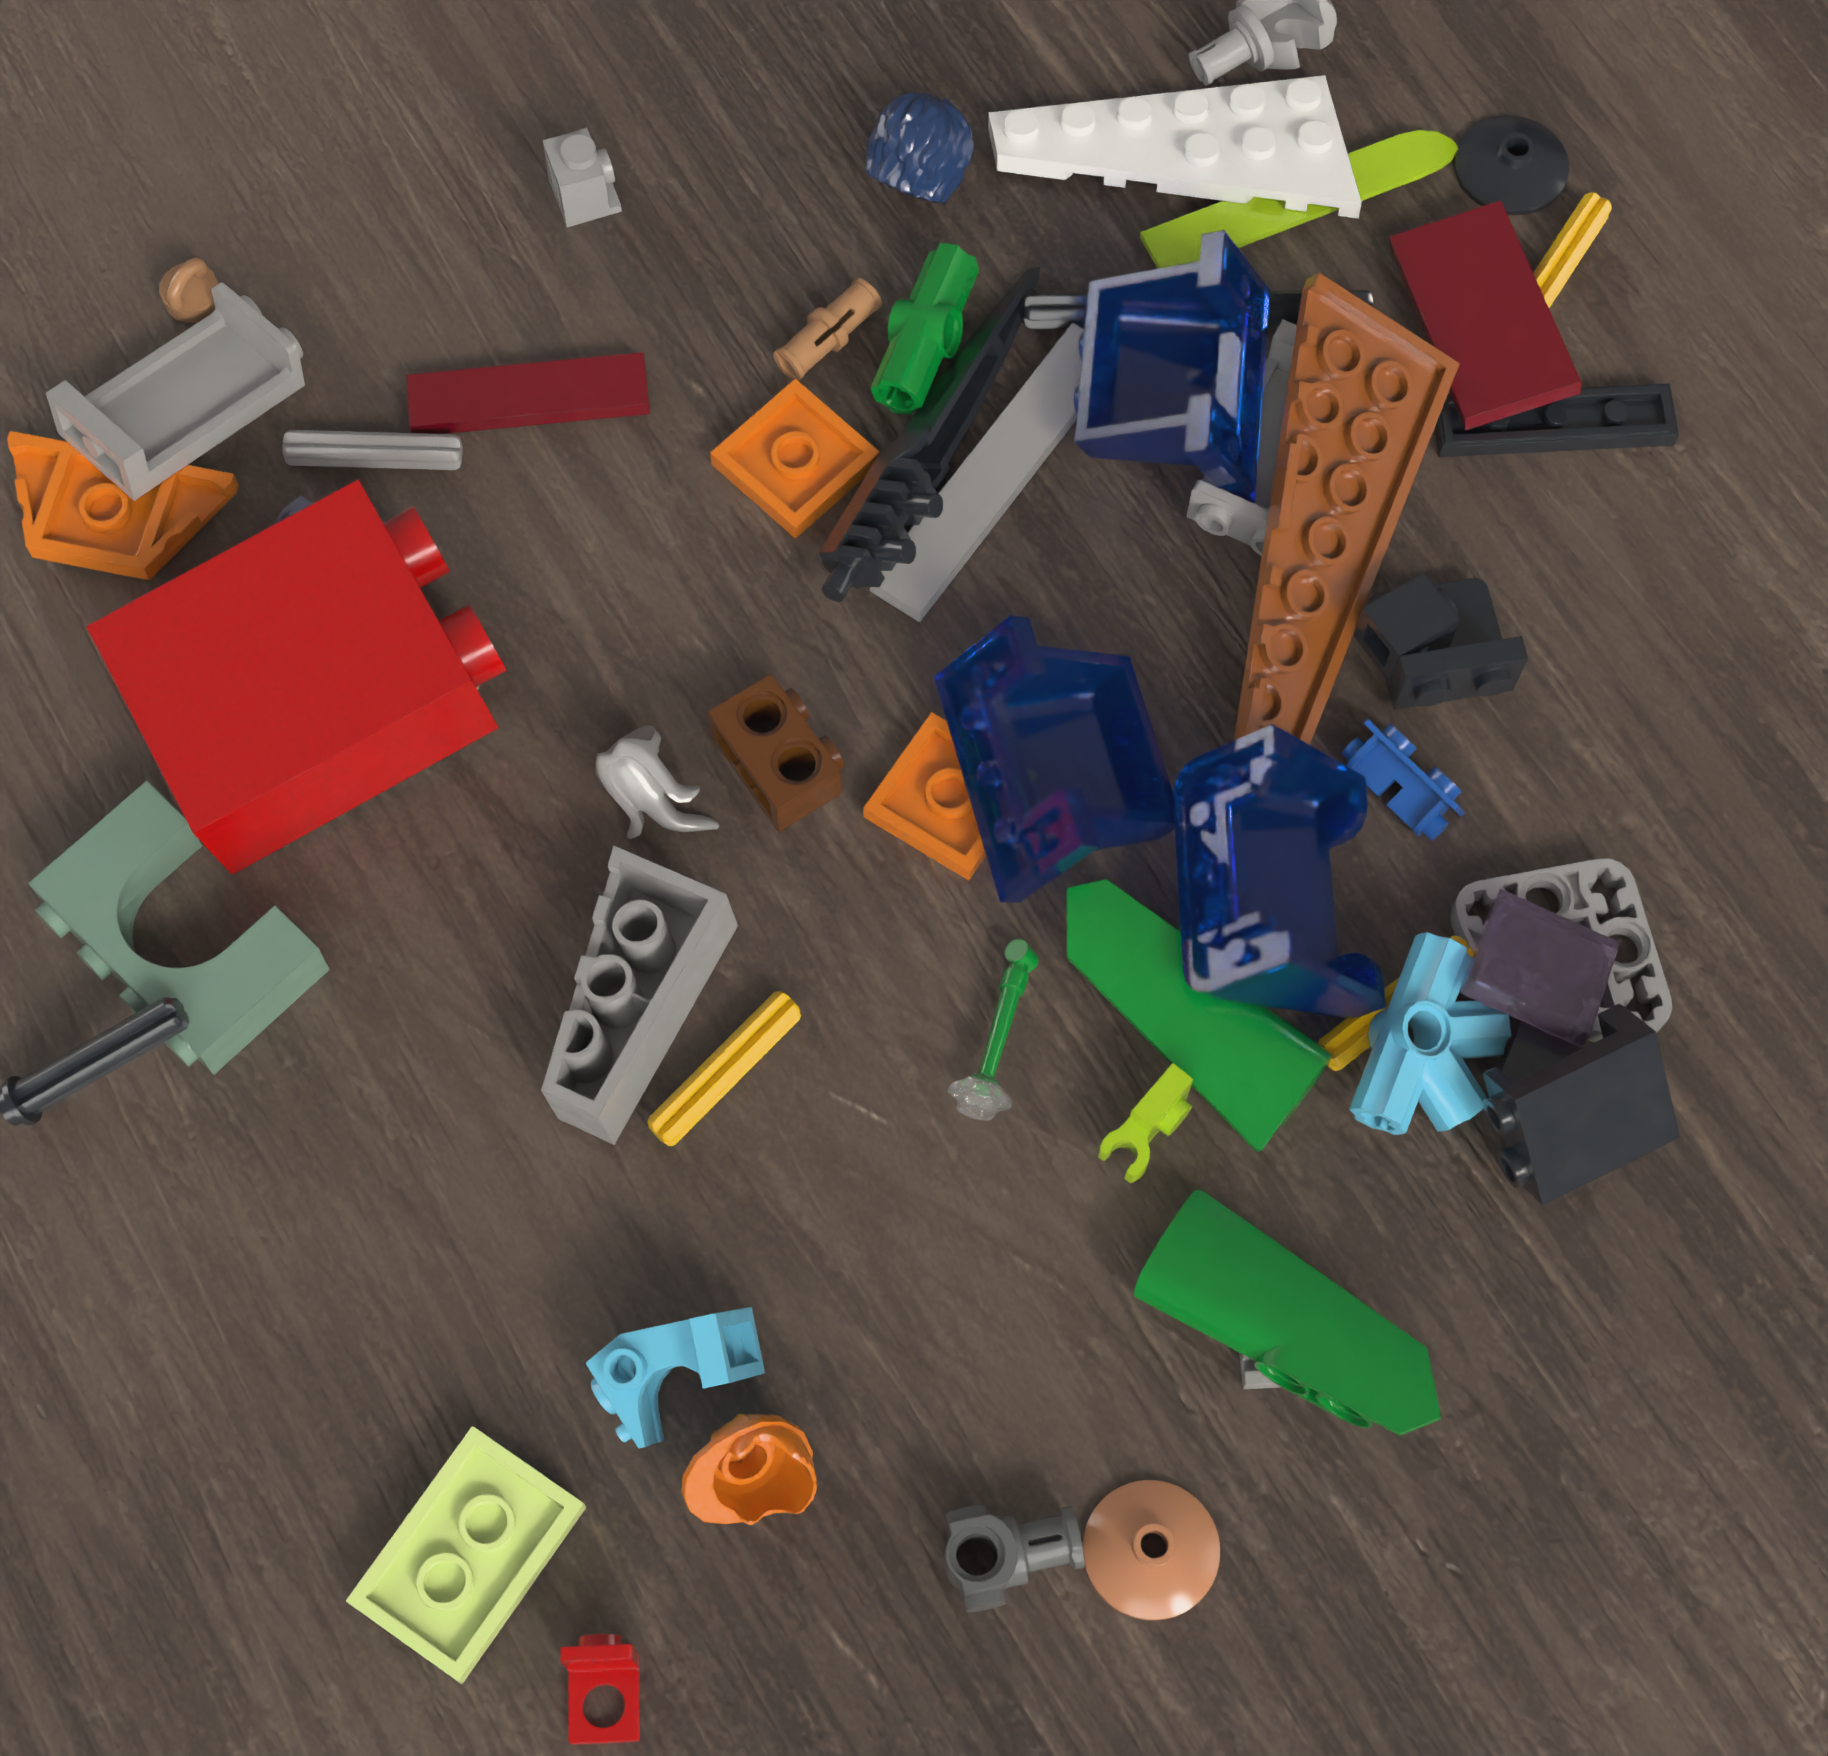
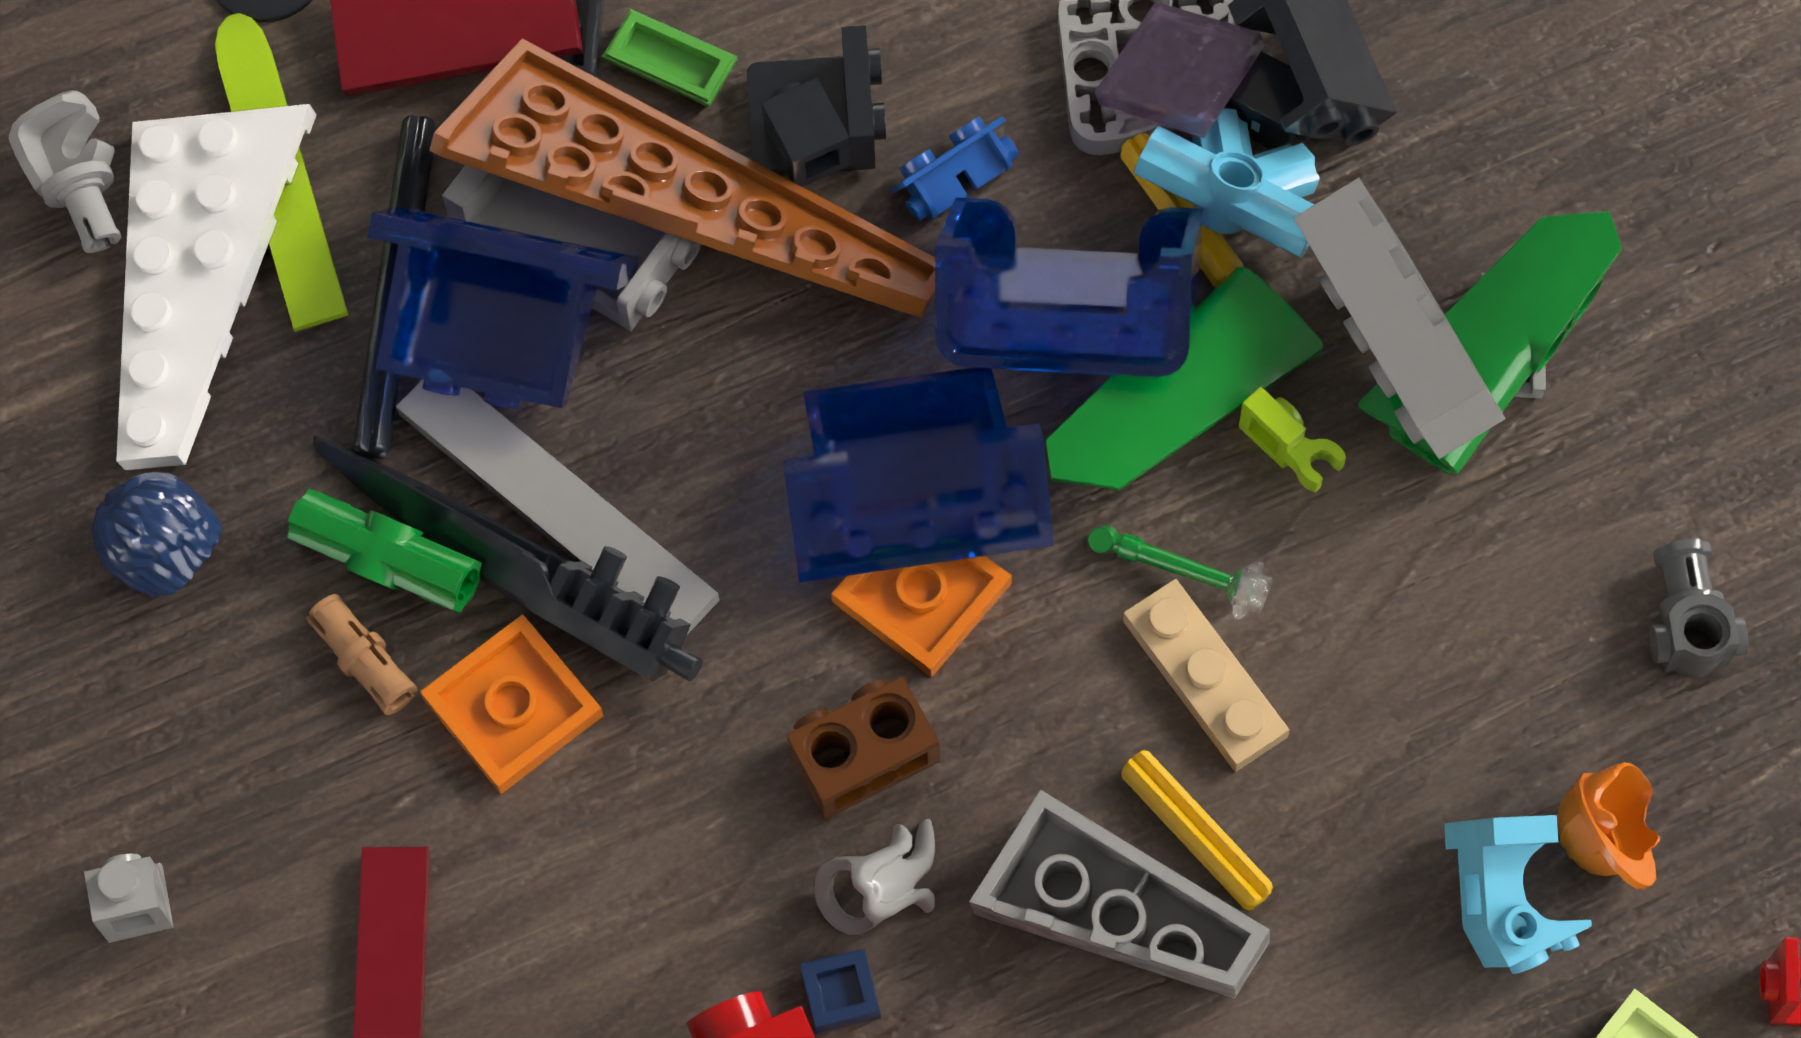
camera: 80 degrees left, 0 degrees up
nougat dish [1082,1480,1220,1621] -> none
none -> bright green tile [602,9,738,108]
none -> dark blue tile [800,948,881,1034]
none -> tan plate [1123,579,1290,772]
none -> light grey wedge [1294,177,1506,459]

